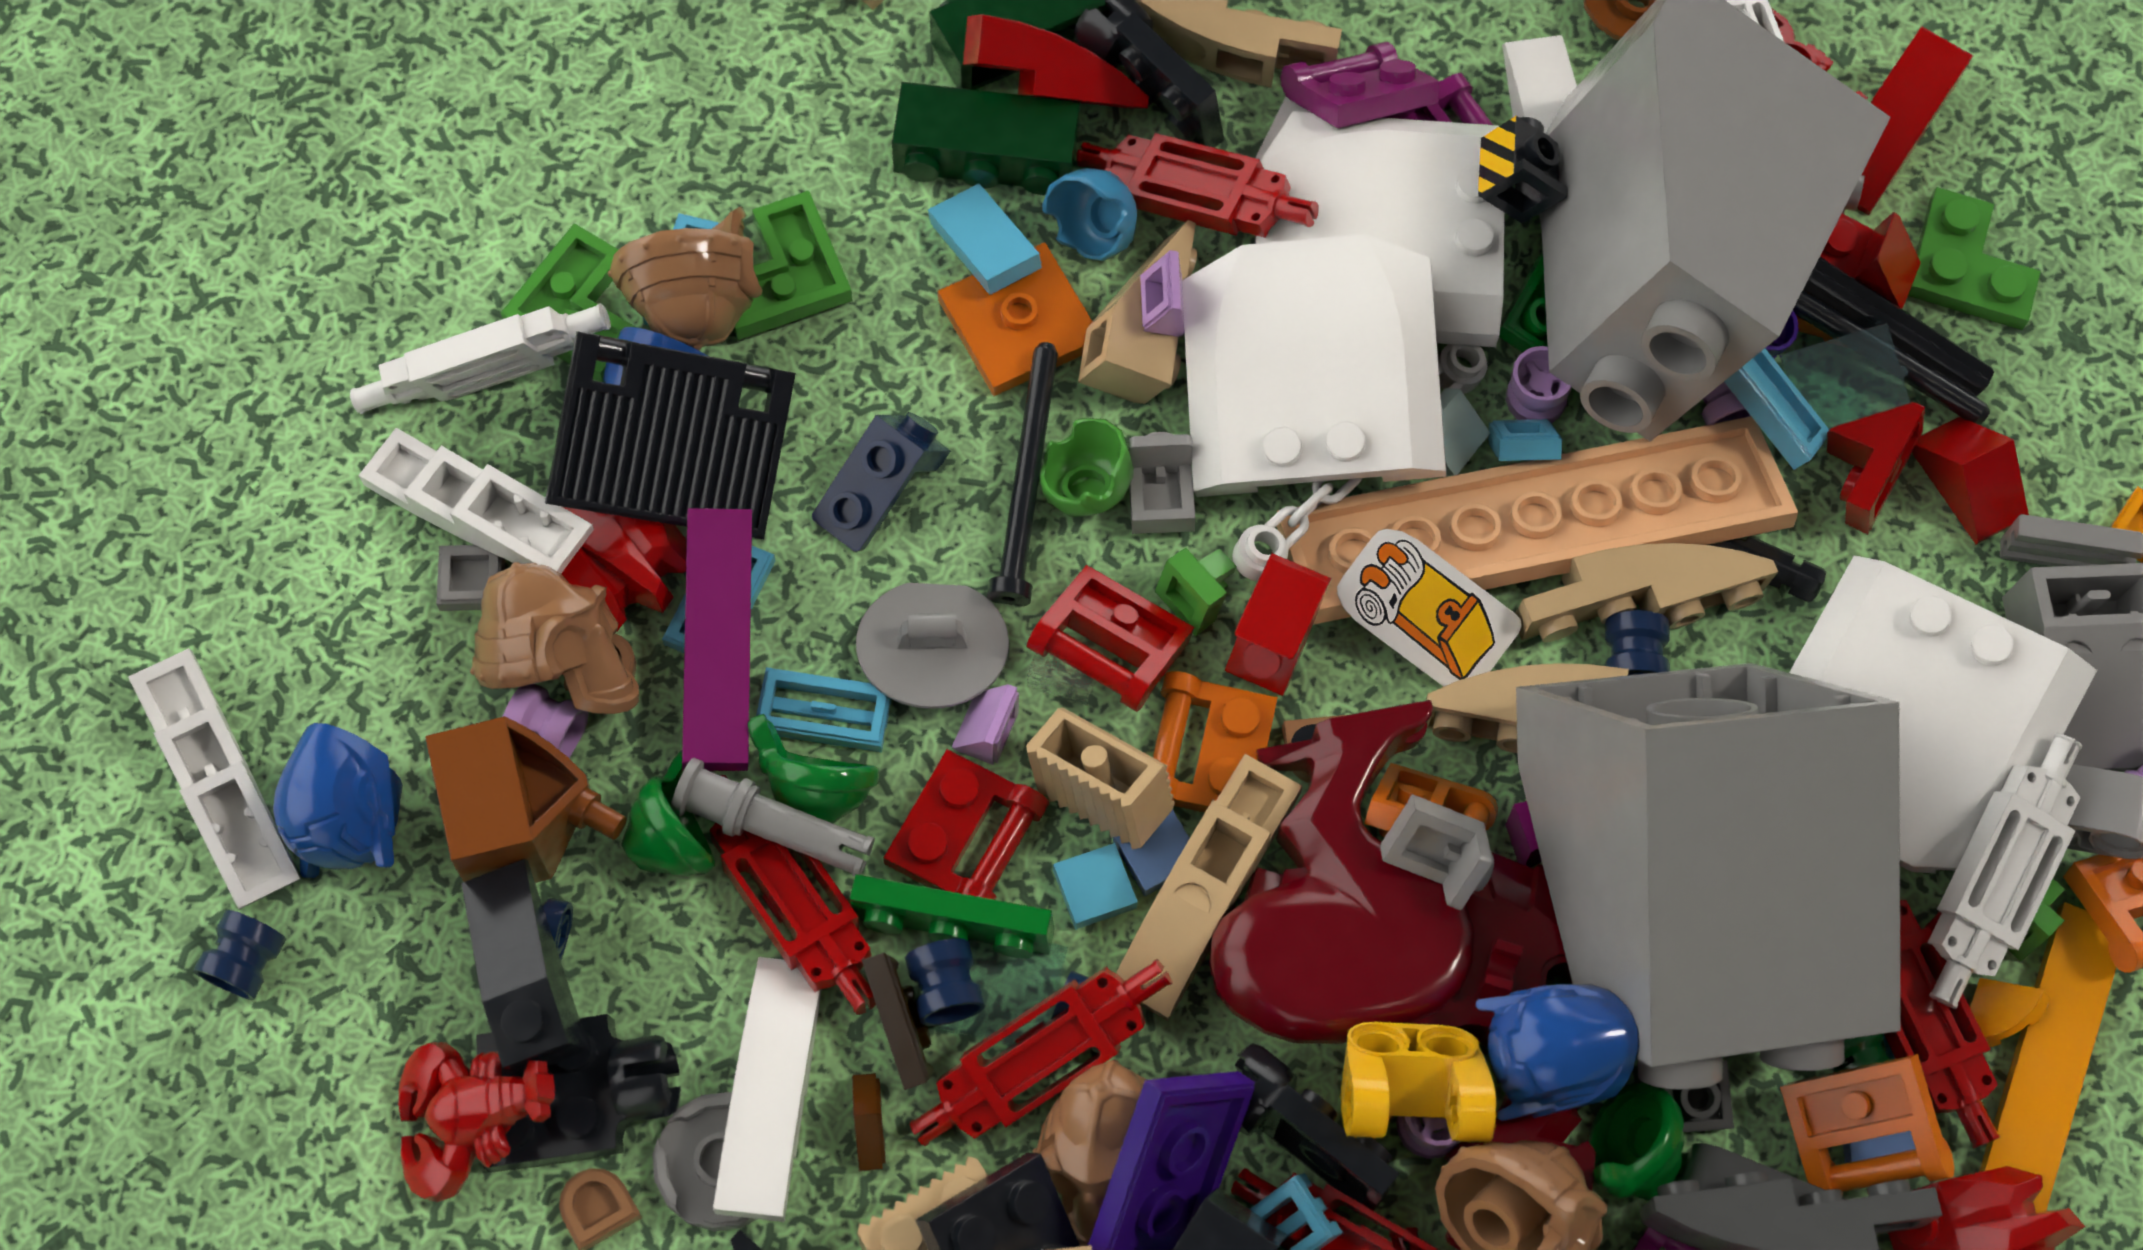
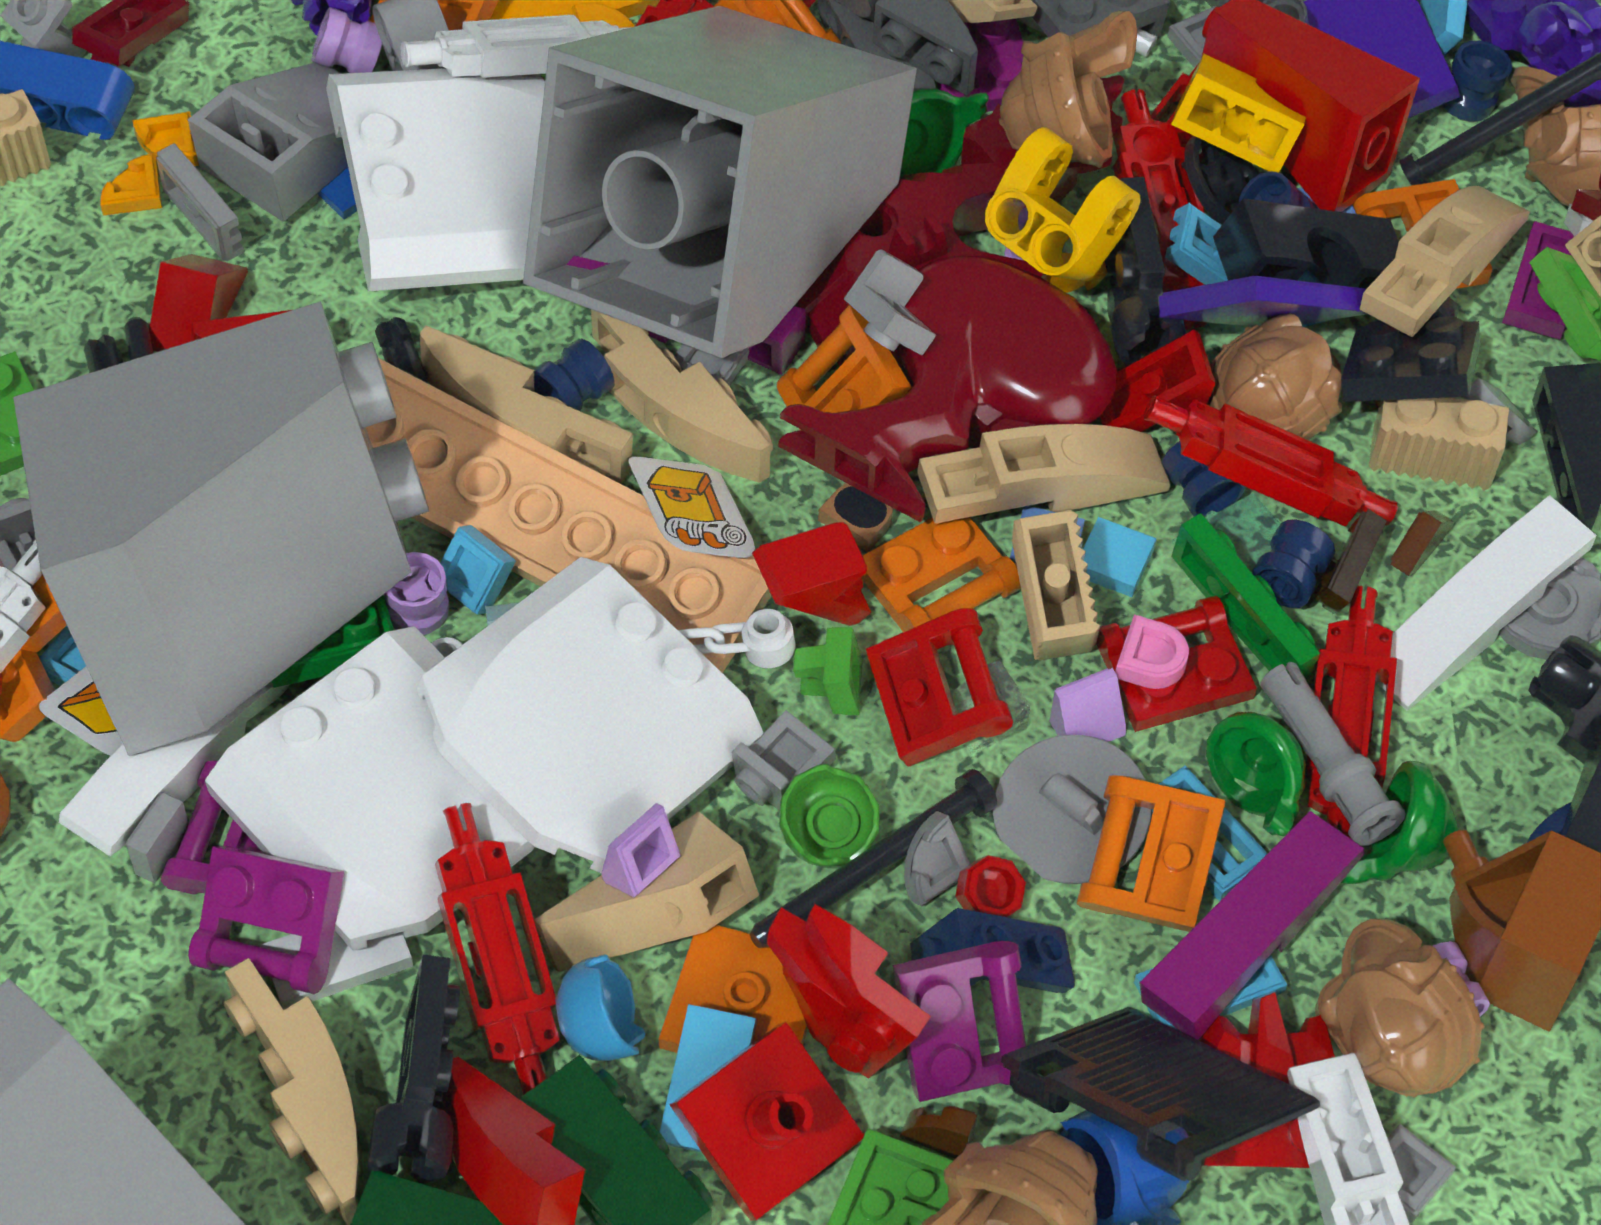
camera: 135 degrees left, 10 degrees down
blue helmet [1475,984,1639,1121] -> none
black brick [1478,116,1567,224] -> none
none -> light grey tile [126,792,189,883]
none -> red tile [669,1022,864,1221]
none -> red plate [767,904,931,1078]
none -> magenta plate [893,941,1026,1102]
none -> reddish brown tile [900,1106,977,1158]
none -> light grey tile [904,811,970,906]
none -> red tile [955,855,1026,917]
none -> orange plate [1076,775,1225,932]
none -> red slope [1100,330,1216,432]
none -> bright pink tile [1115,614,1189,689]

